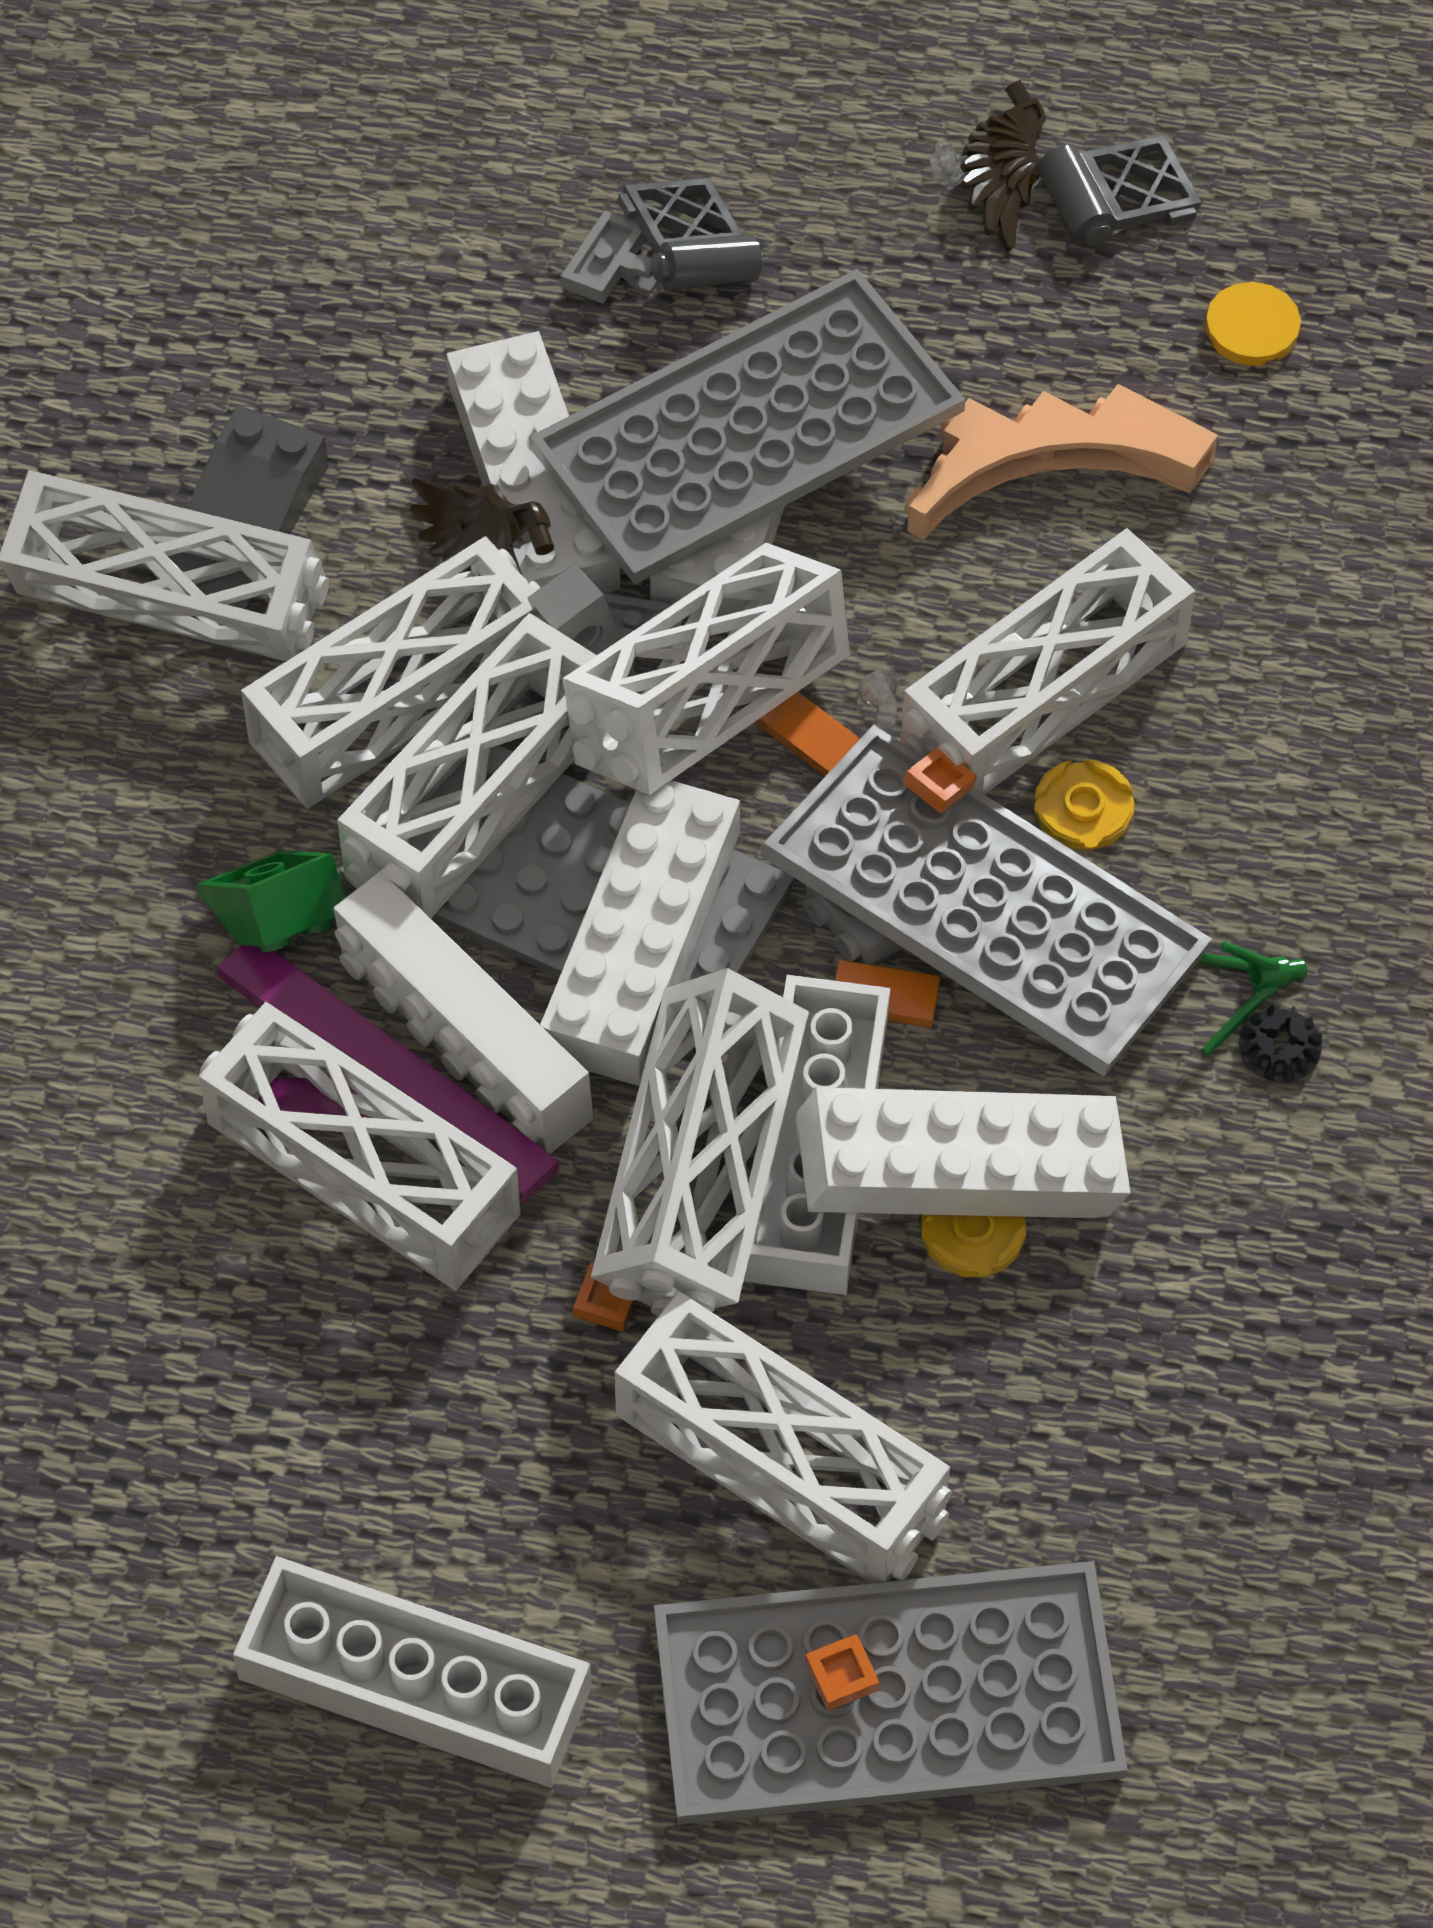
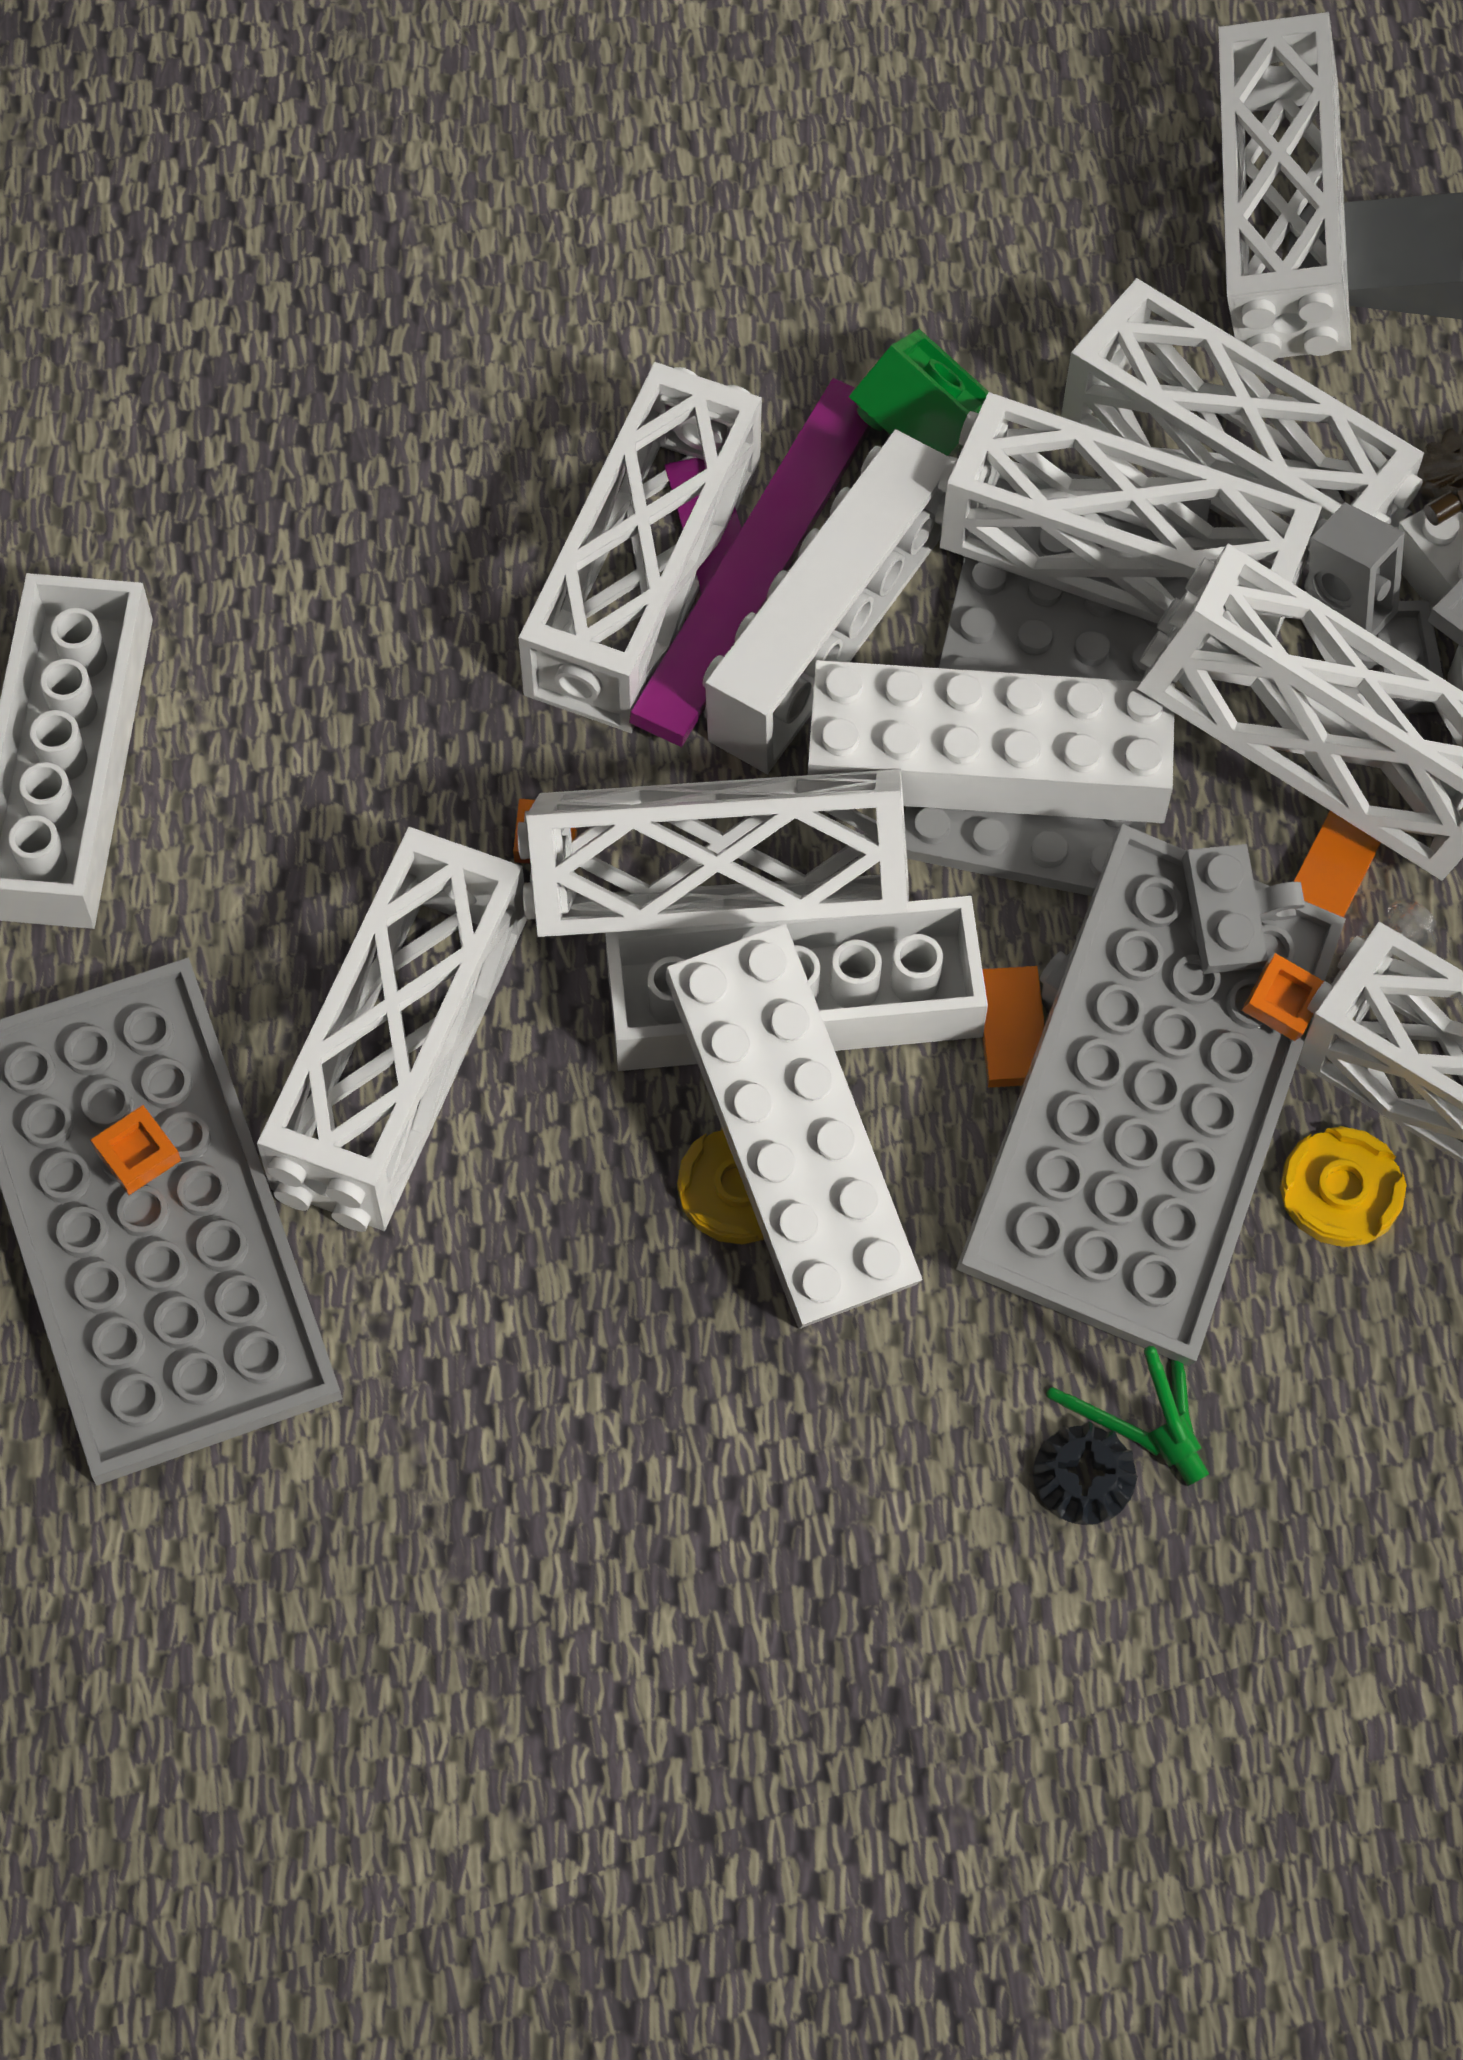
camera: 75 degrees right, 5 degrees up
none -> light grey plate [1182,844,1305,974]

